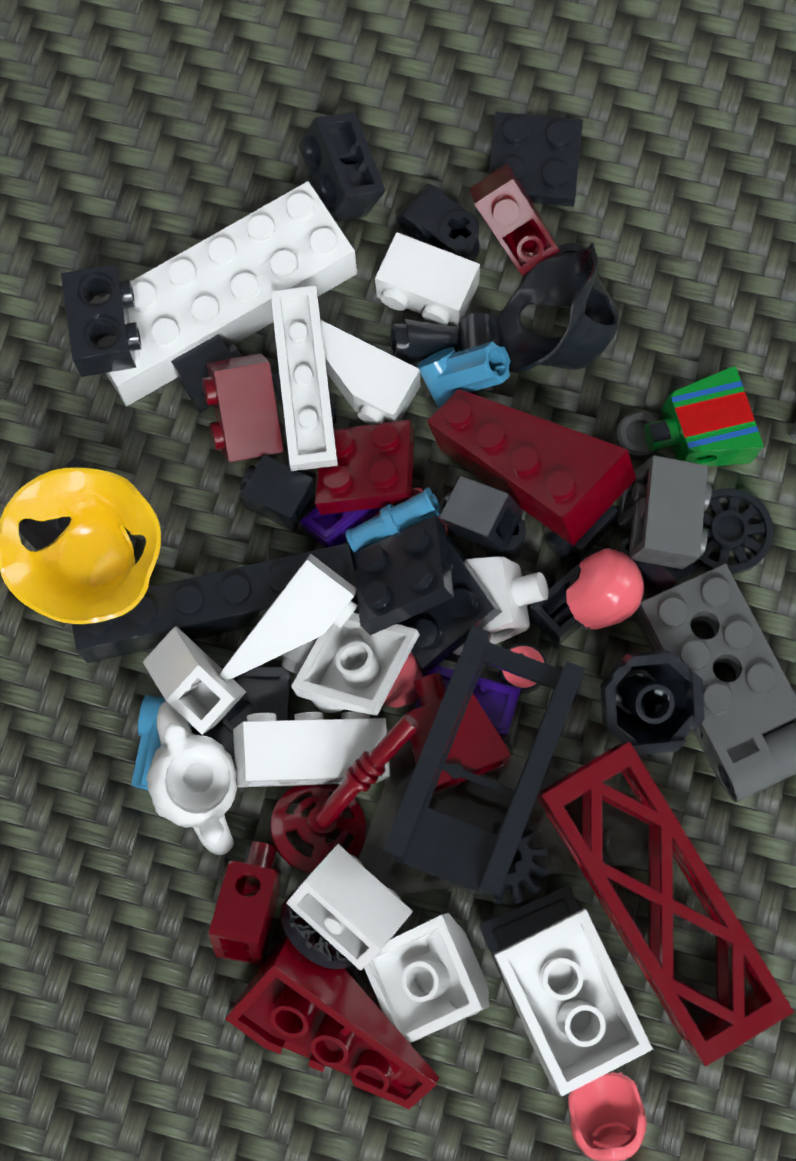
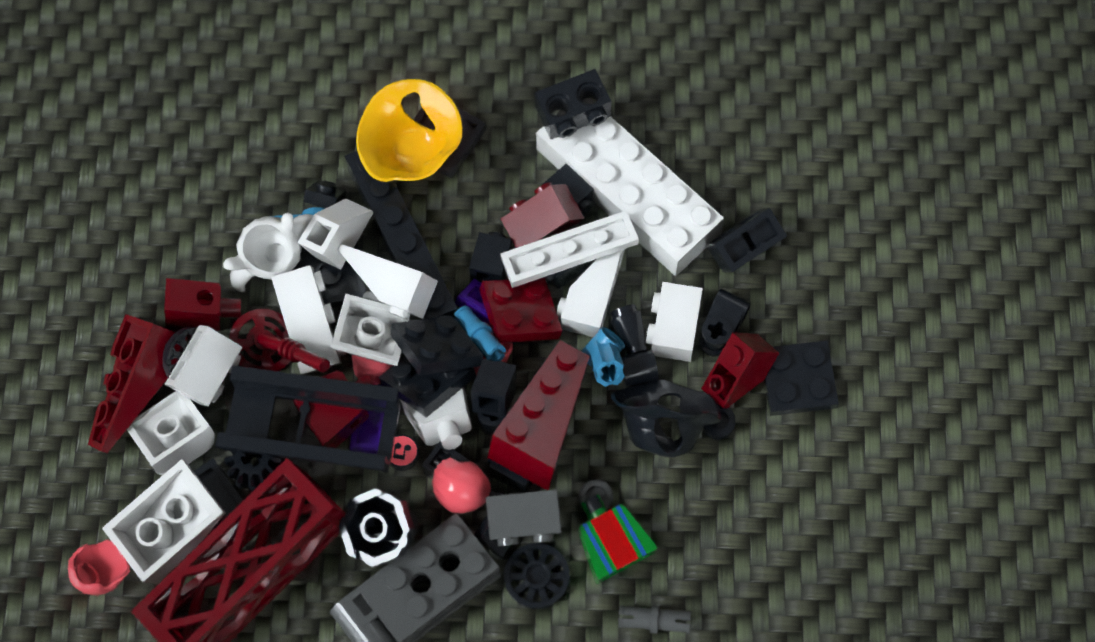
camera: 75 degrees right, 5 degrees down
none -> black plate [303,180,346,208]

